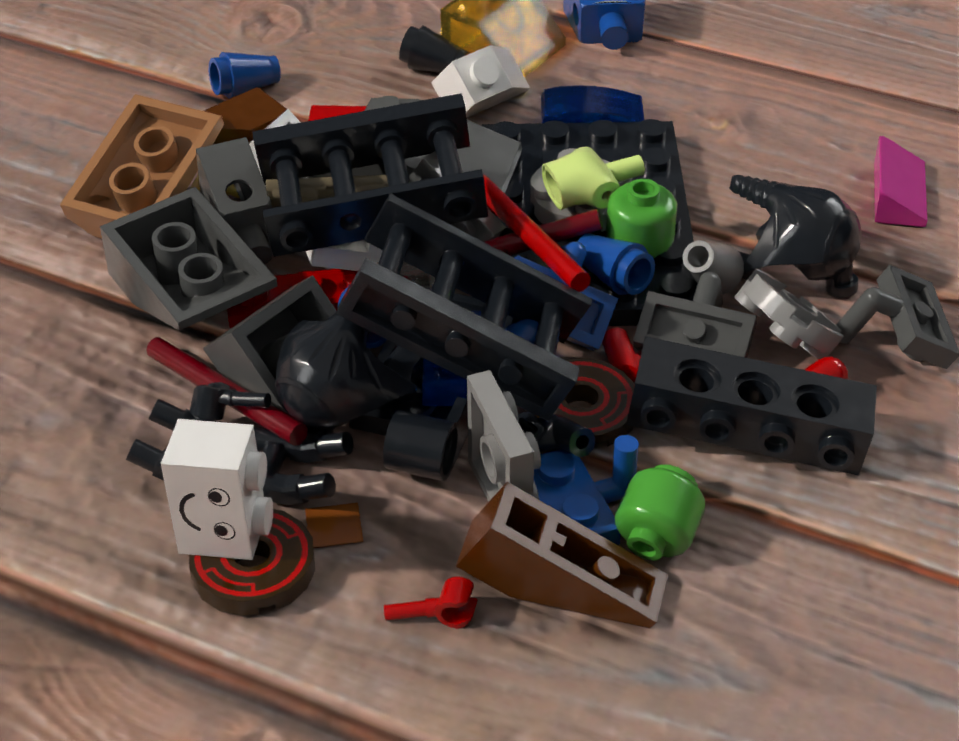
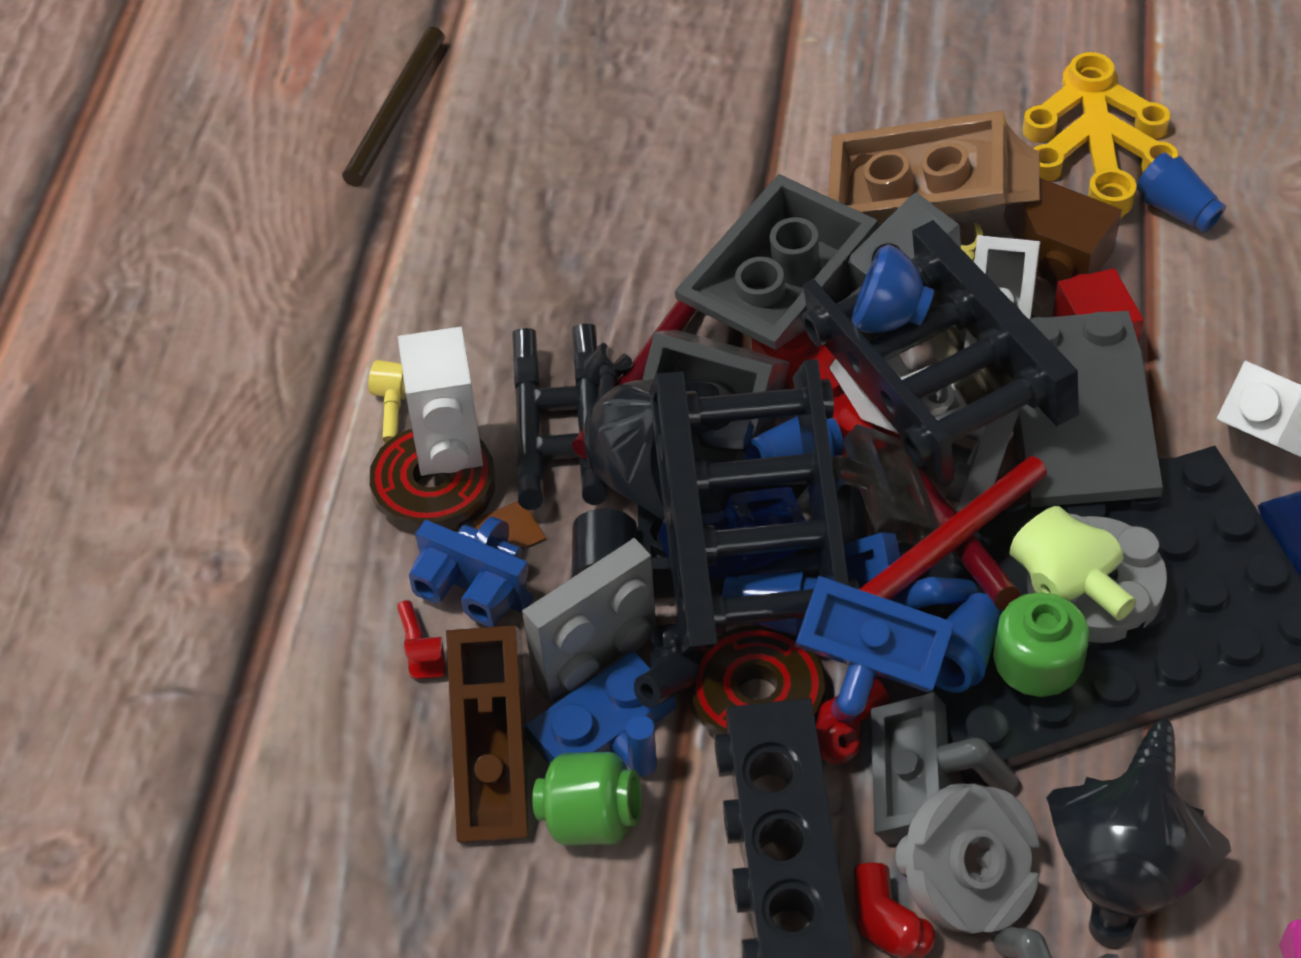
camera: 75 degrees right, 10 degrees up
light grey cone [683,240,744,295] -> none
none -> light yellow hand [368,360,406,443]
none -> blue hips [408,516,533,627]
none -> blue plate [795,576,954,723]
none -> blue brick [851,244,934,333]
none -> yellow plant [1022,52,1178,219]

